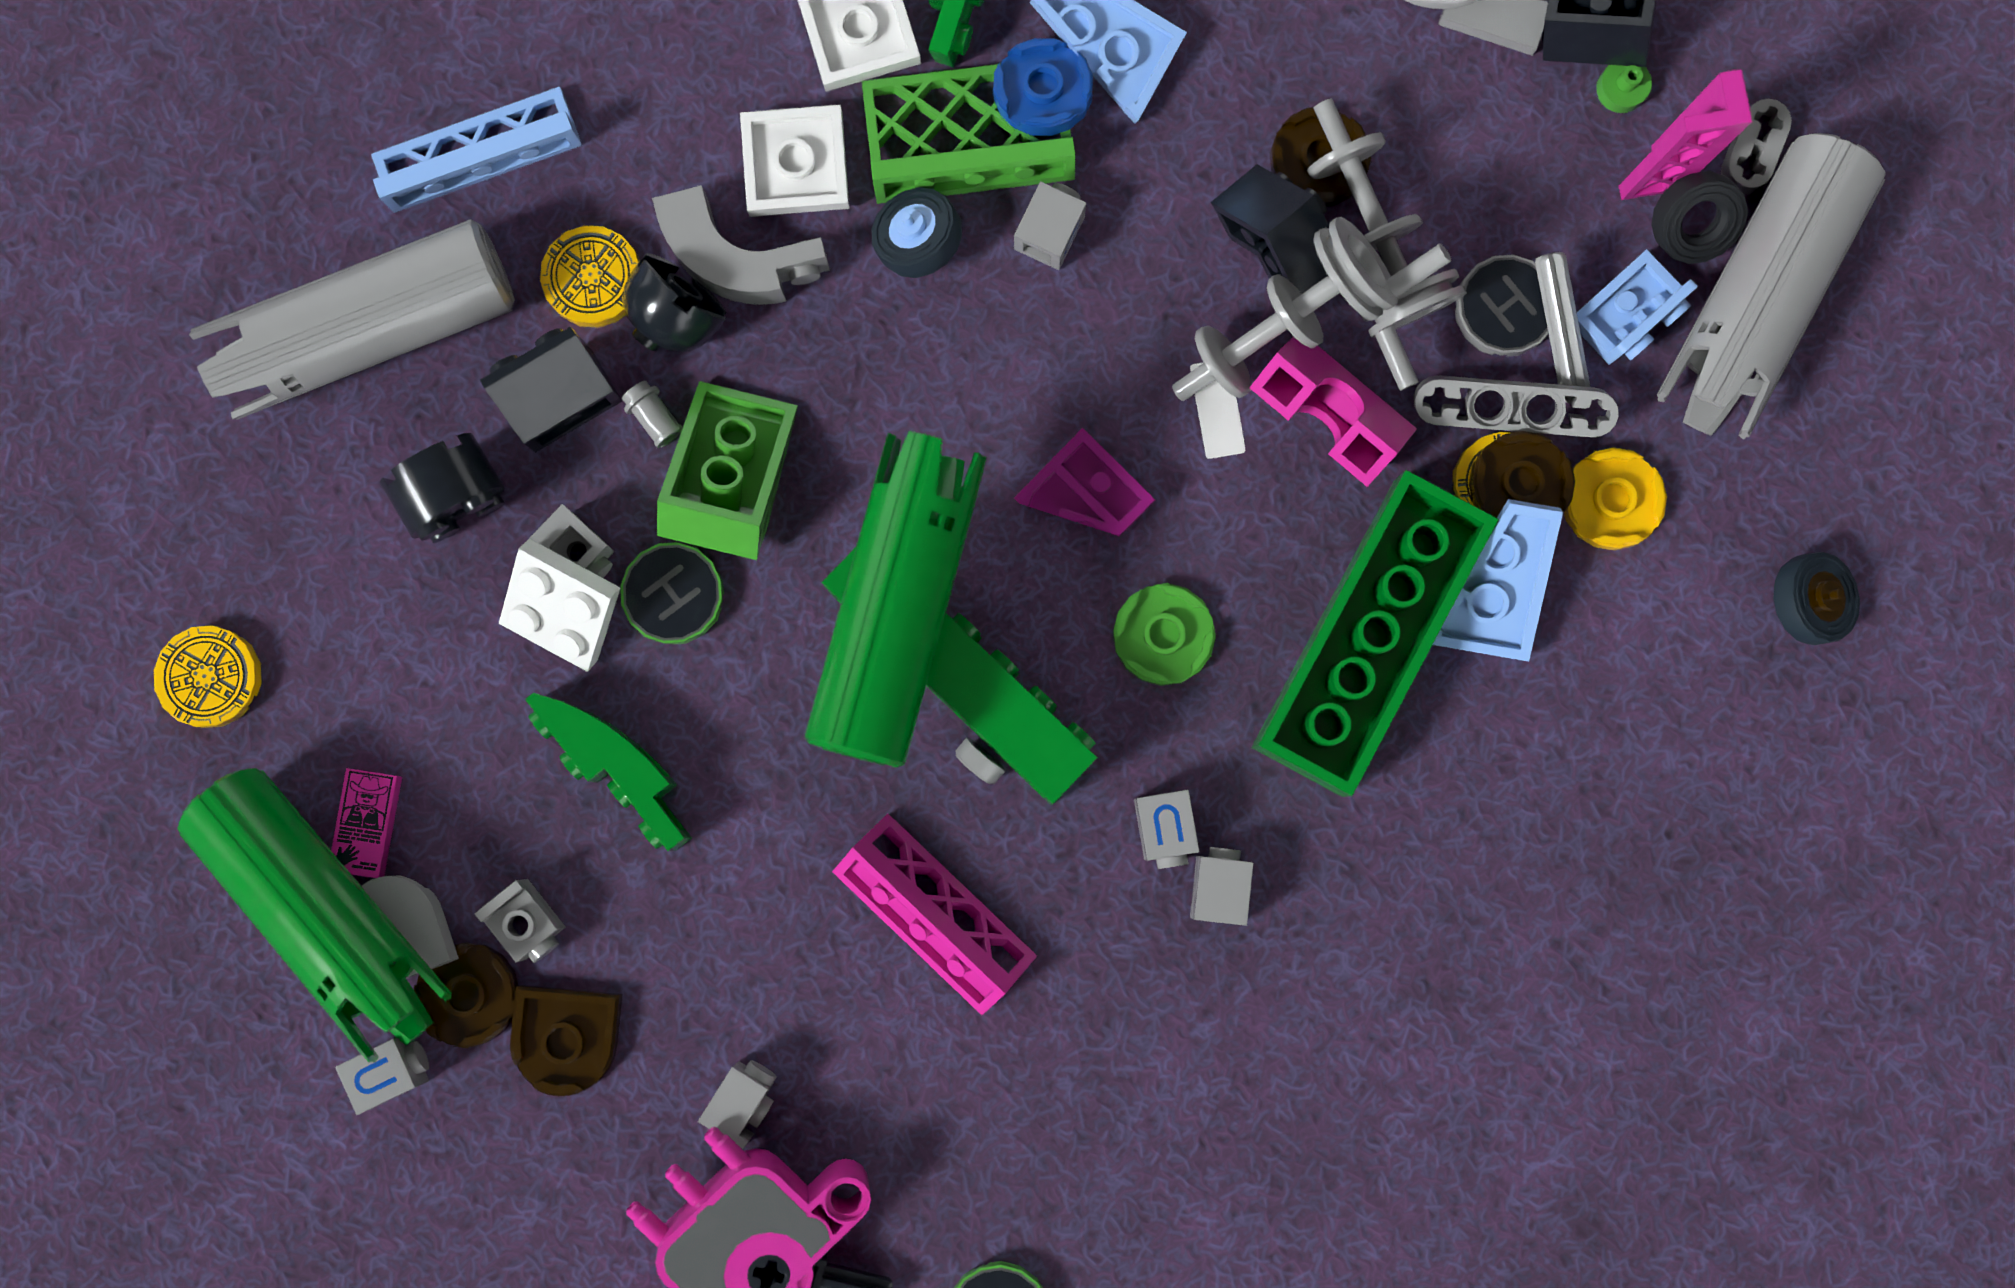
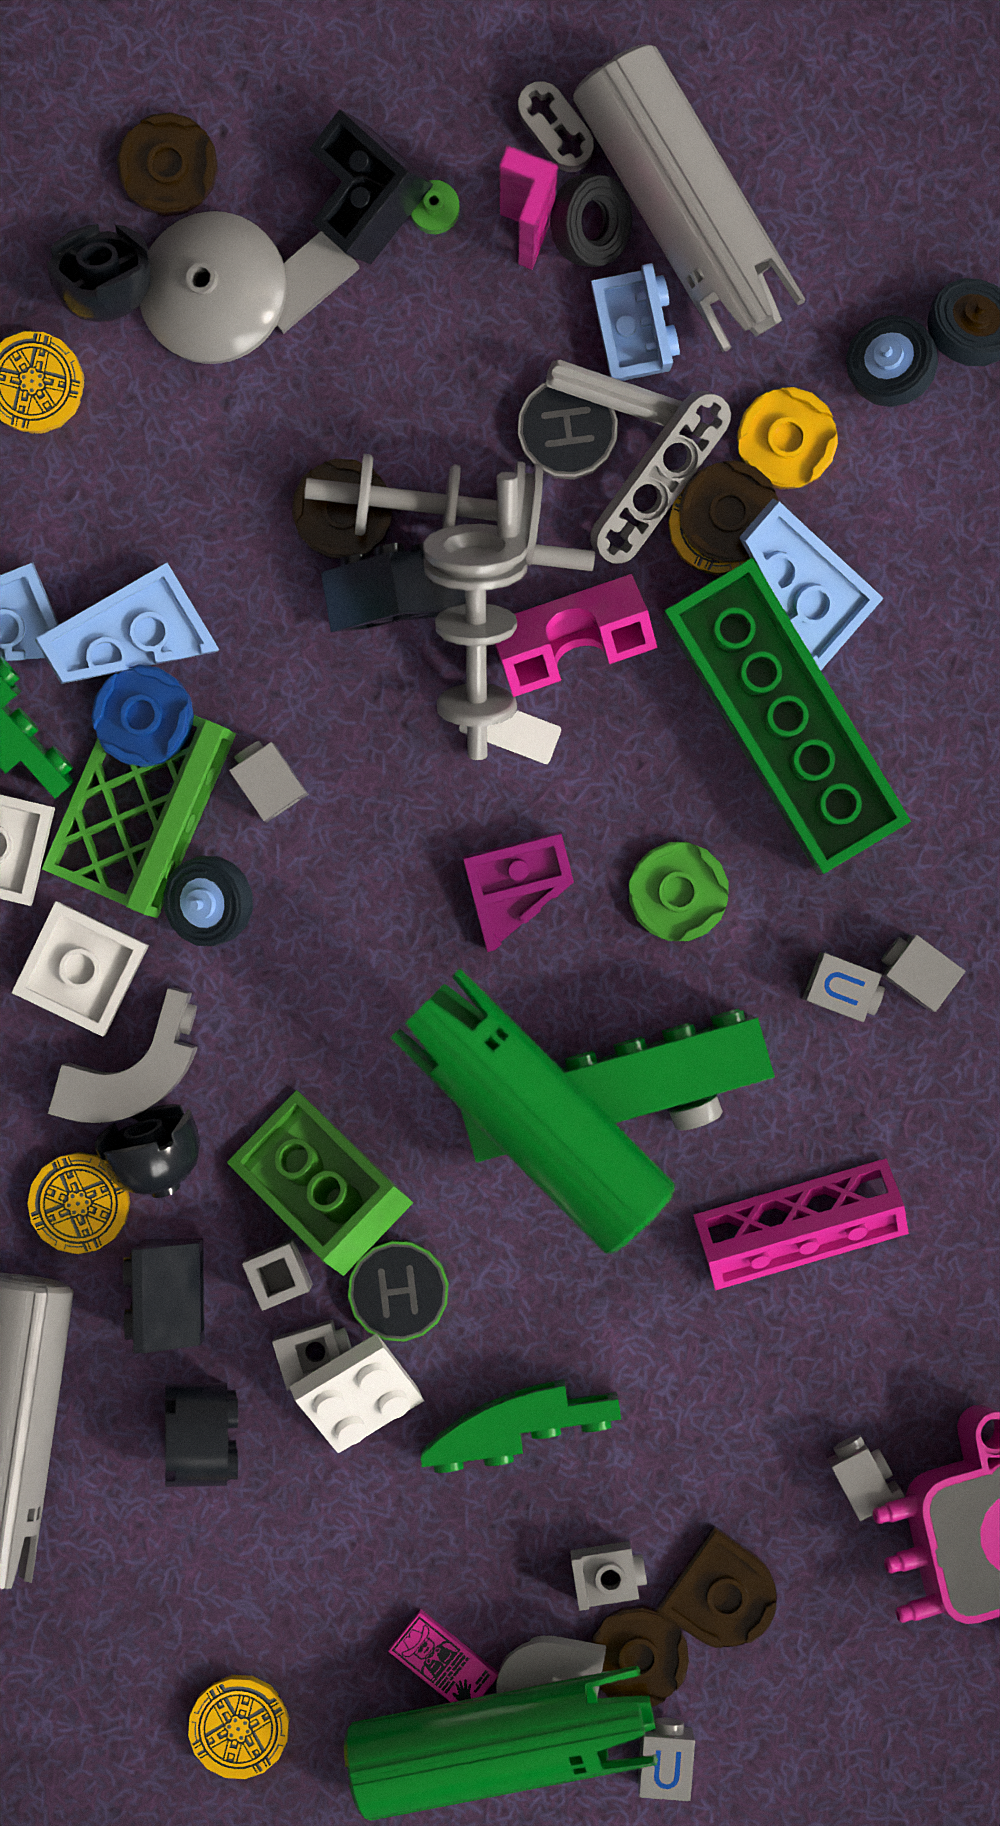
camera: 60 degrees left, 5 degrees up
light grey pin [622,381,683,448] -> none
none -> light grey brick [242,1238,313,1311]
none -> black wheel [846,315,938,407]

